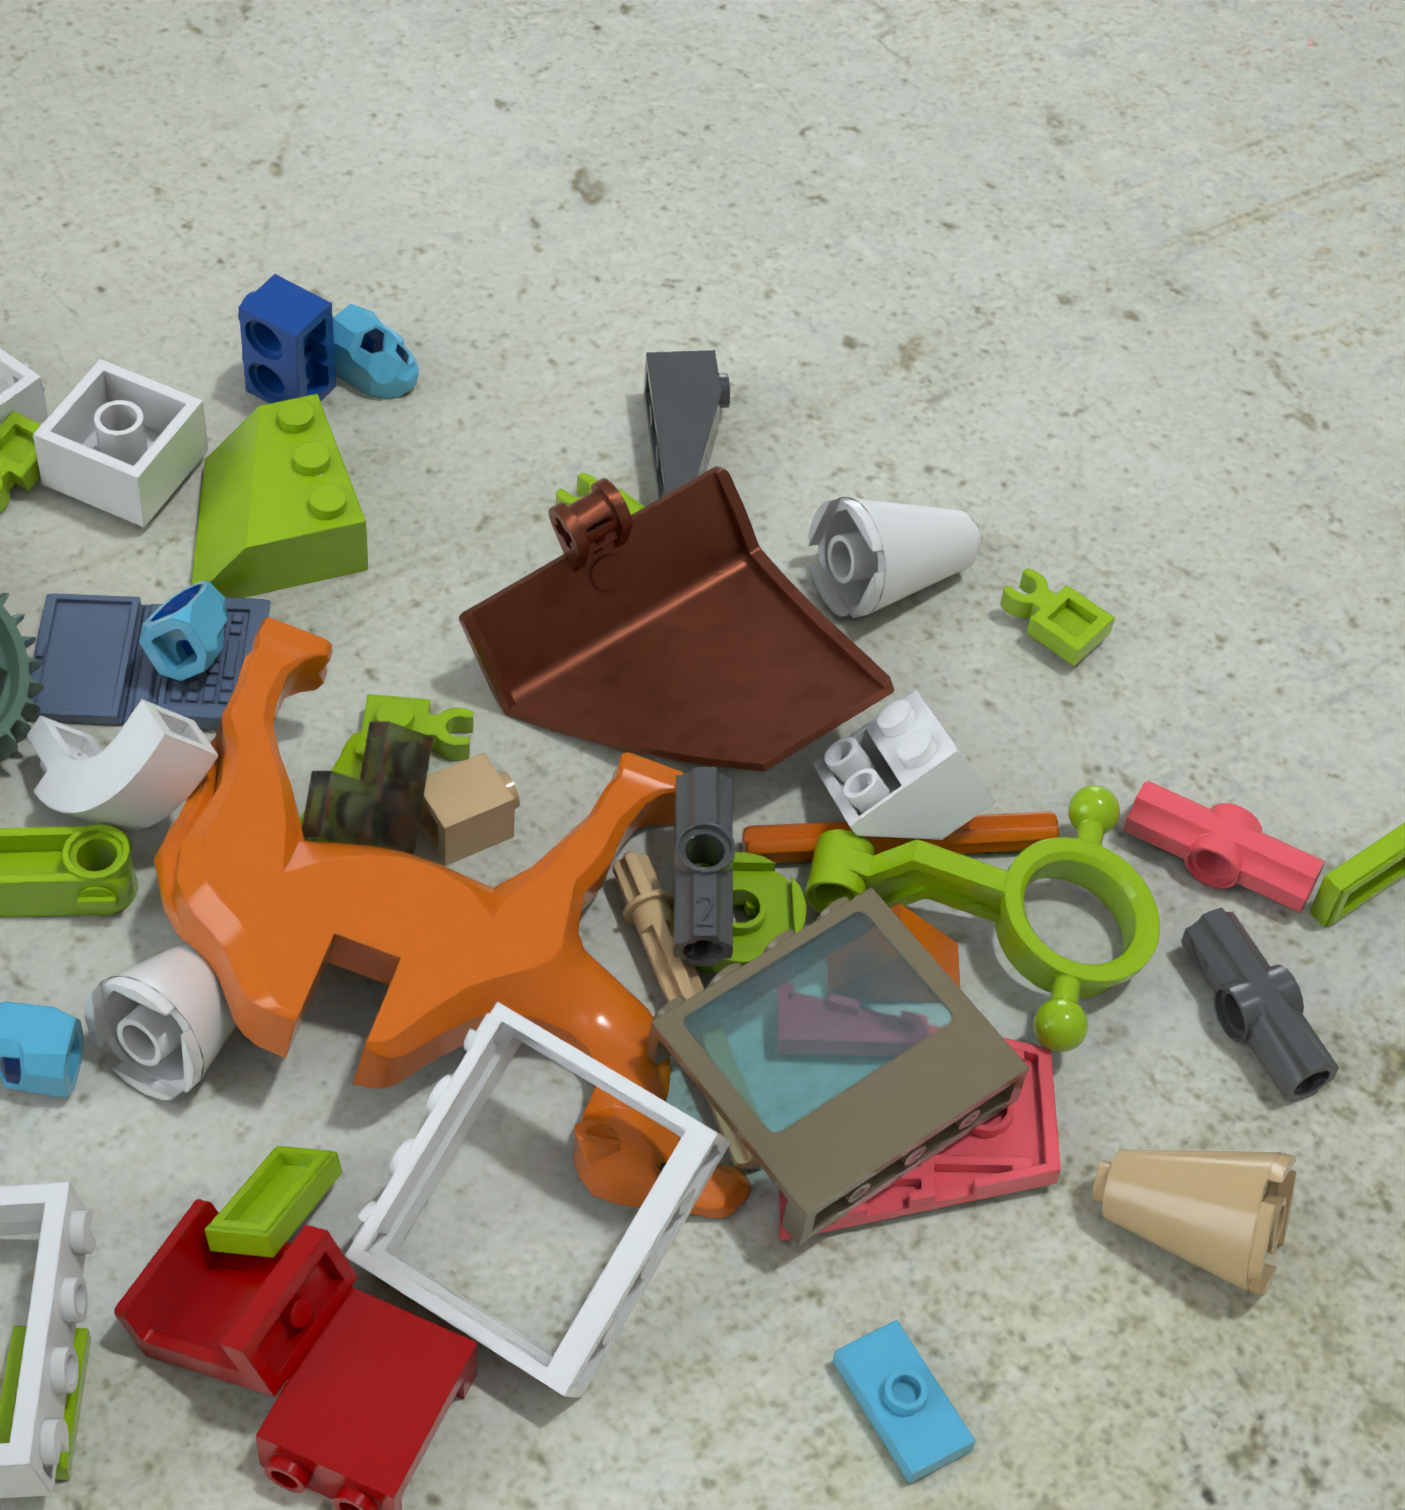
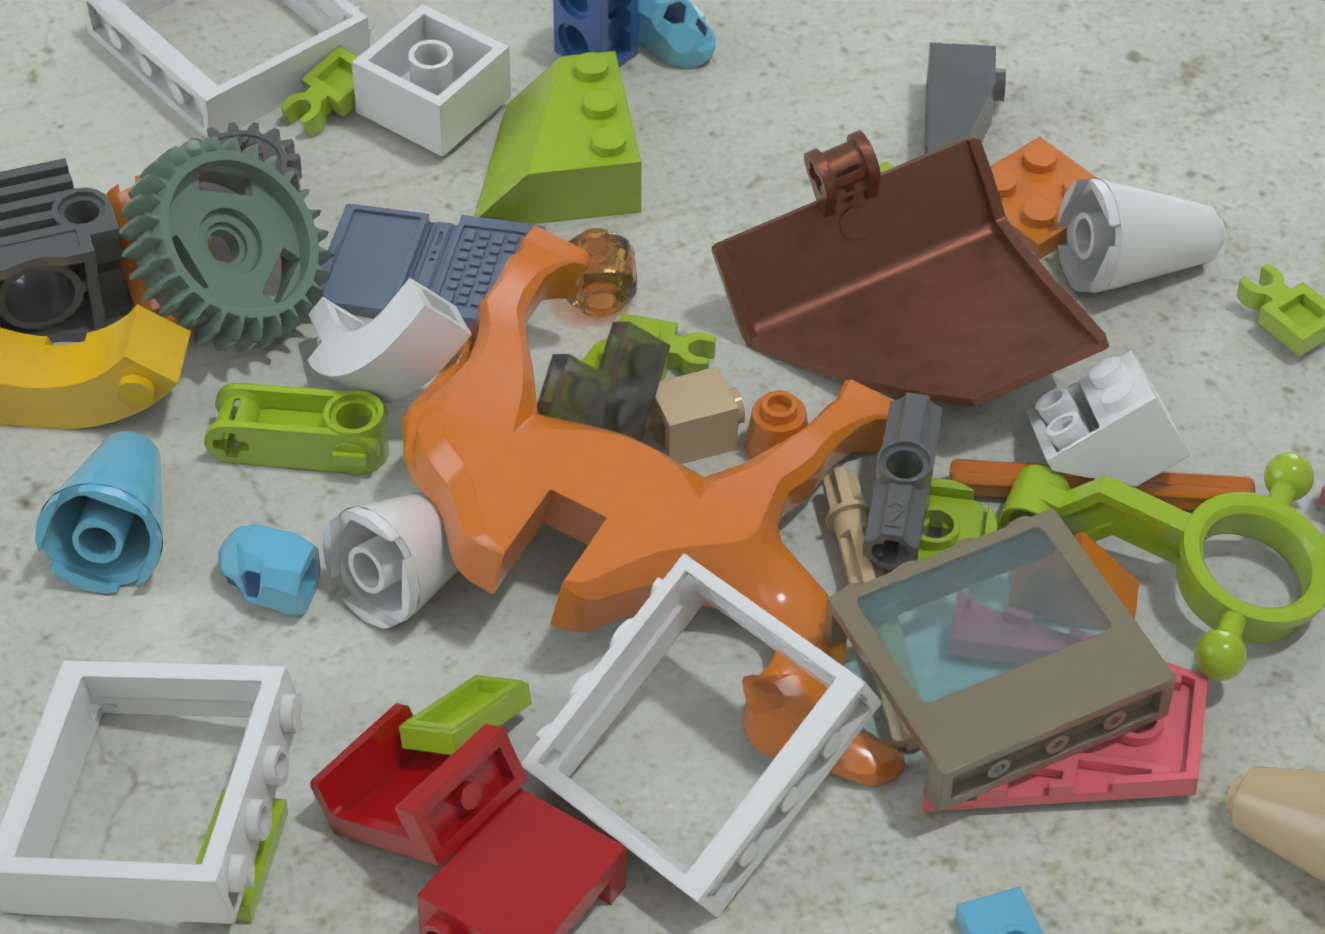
camera: 15 degrees right, 5 degrees down
medium azure rock [139,580,228,681] -> none
none -> clear orange head [566,228,637,318]
none -> orange hat [744,390,809,459]
none -> orange plate [990,136,1097,260]

